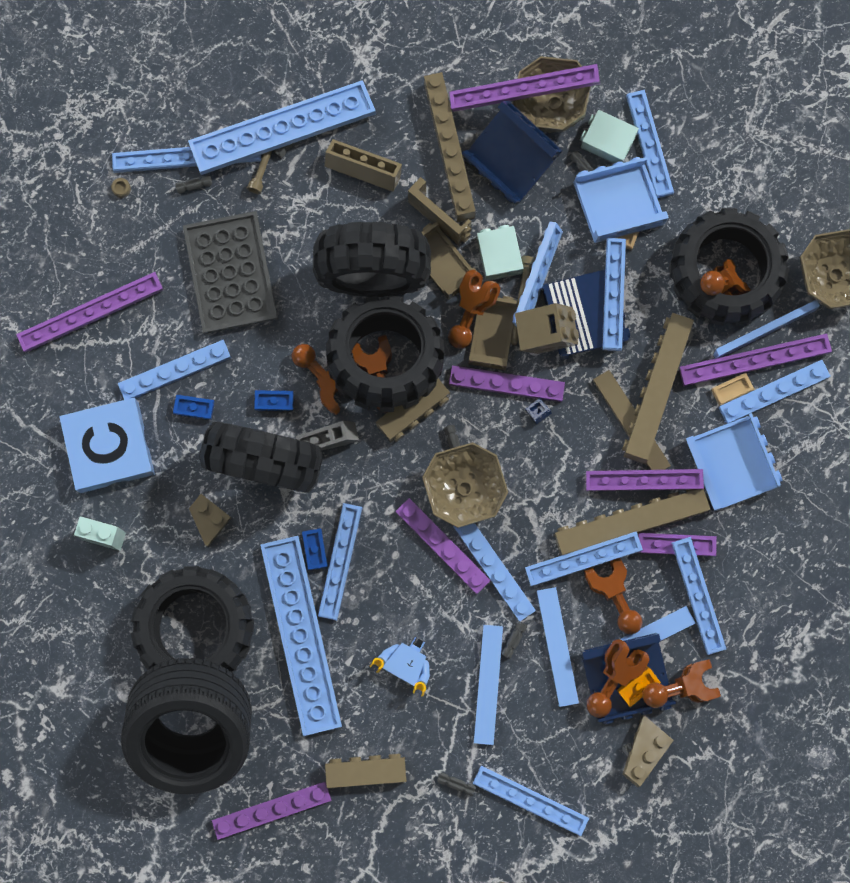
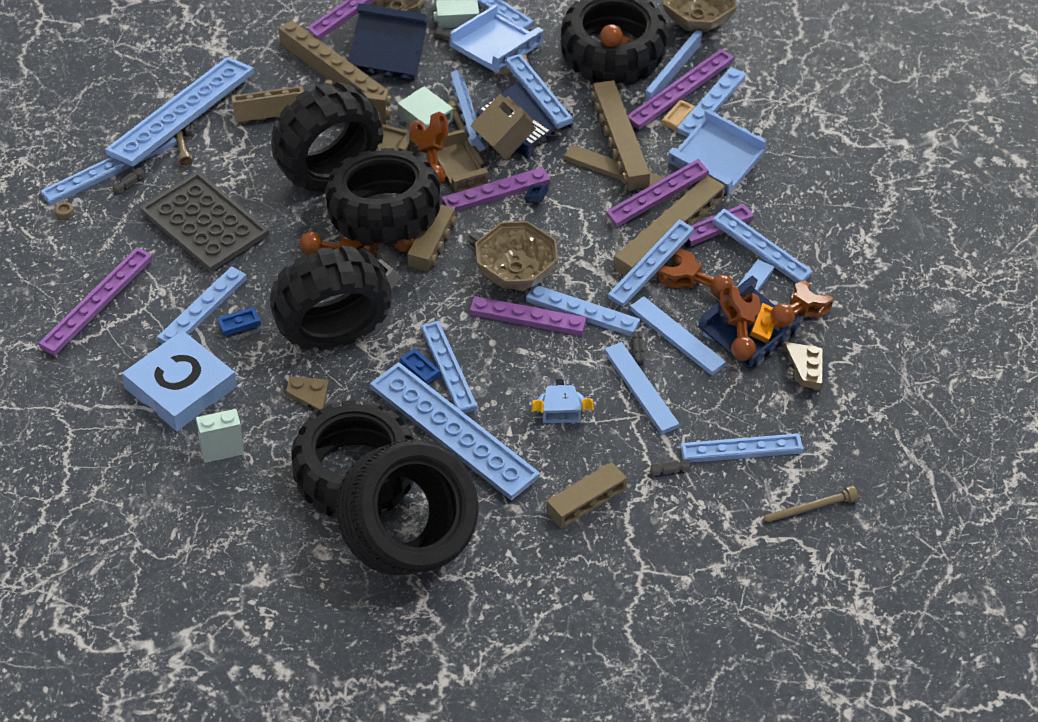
camera: 35 degrees left, 30 degrees down
medium lavender plate [212,781,332,840] -> none

